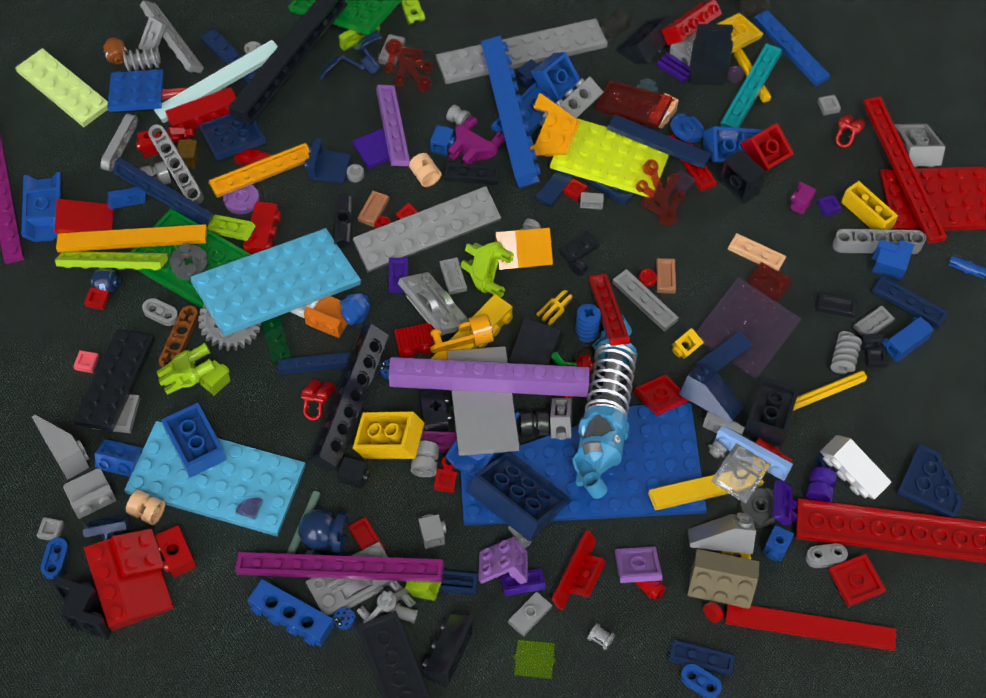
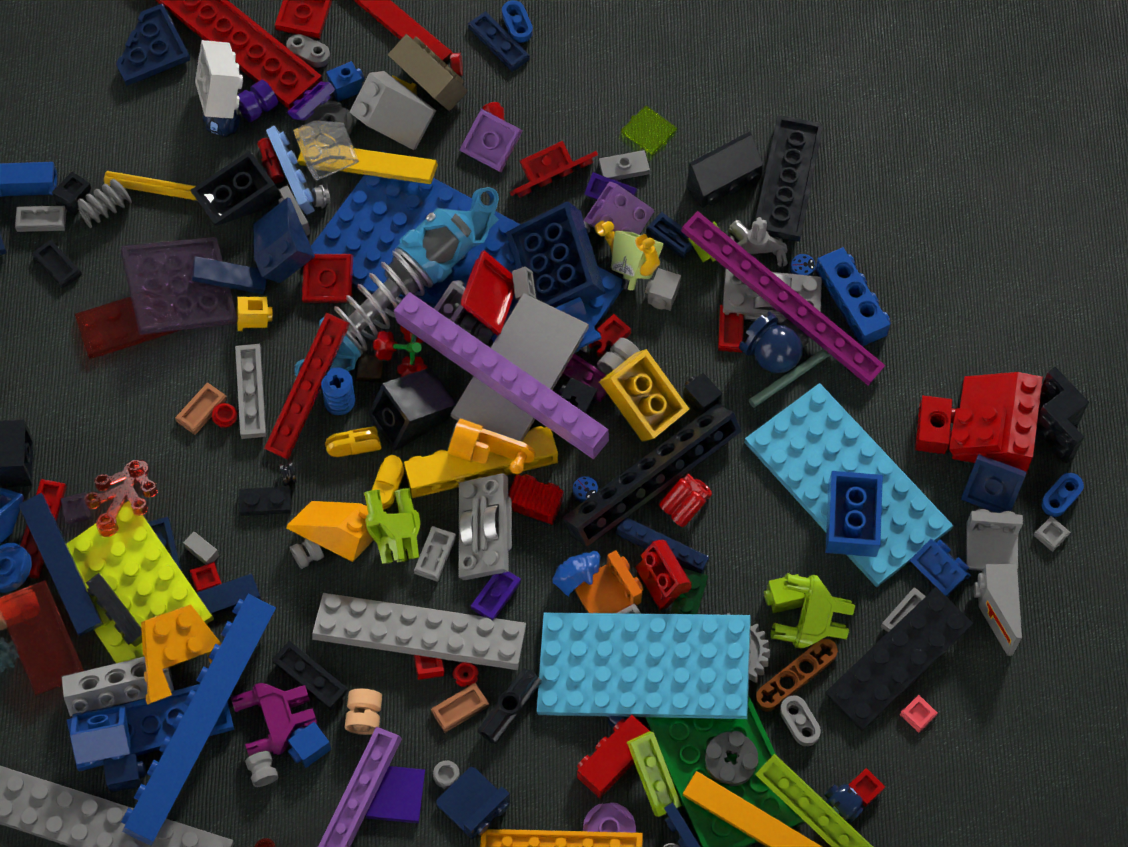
camera: 145 degrees left, 5 degrees up
light nougat wheel [126,489,165,525] -> none
clear purple tile [235,498,263,519] -> none
light grey bush [587,623,615,651] -> none
light nougat tile [728,233,786,273] -> none
none -> black piece [86,573,142,647]
none -> yellow arm [372,455,404,510]
none -> red piece [461,250,515,335]
none -> light grey piece [512,267,536,301]
none -> torso [595,221,663,290]
none -> red brick [635,540,692,610]

